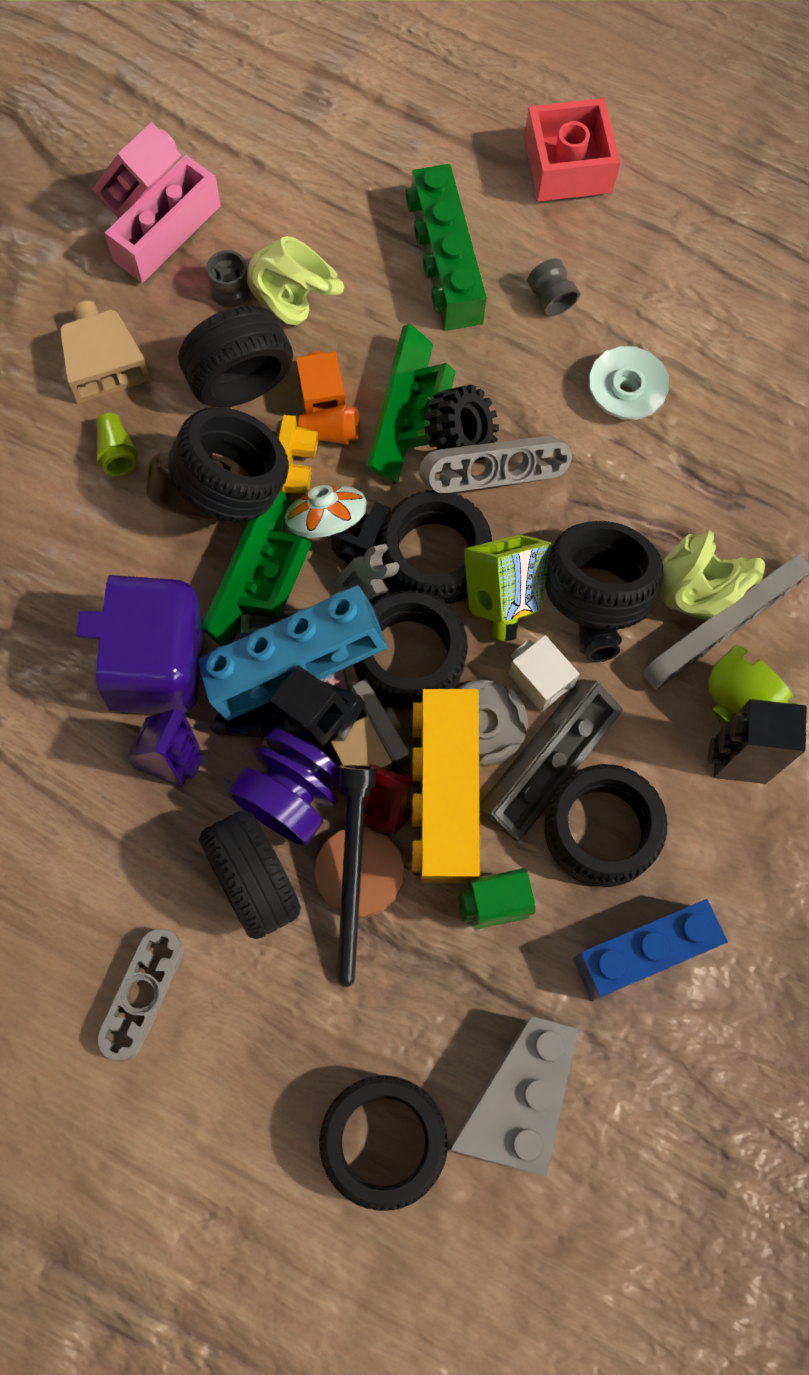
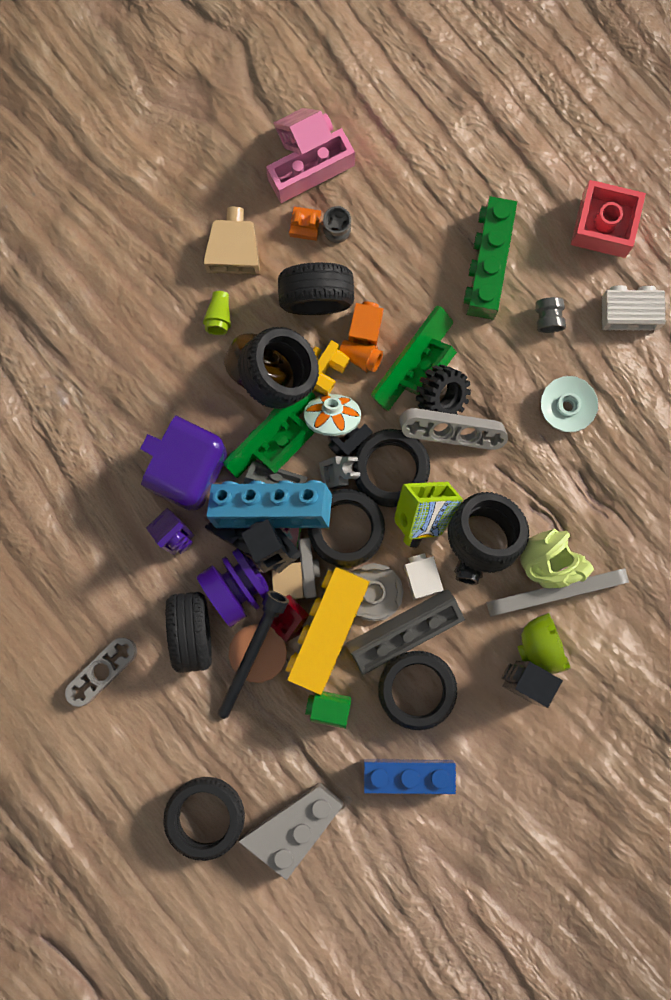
camera: 30 degrees right, 10 degrees up
yellowish green helmet [247,236,344,325] -> none
none -> orange tile [289,206,322,241]
none -> white brick [602,285,666,331]

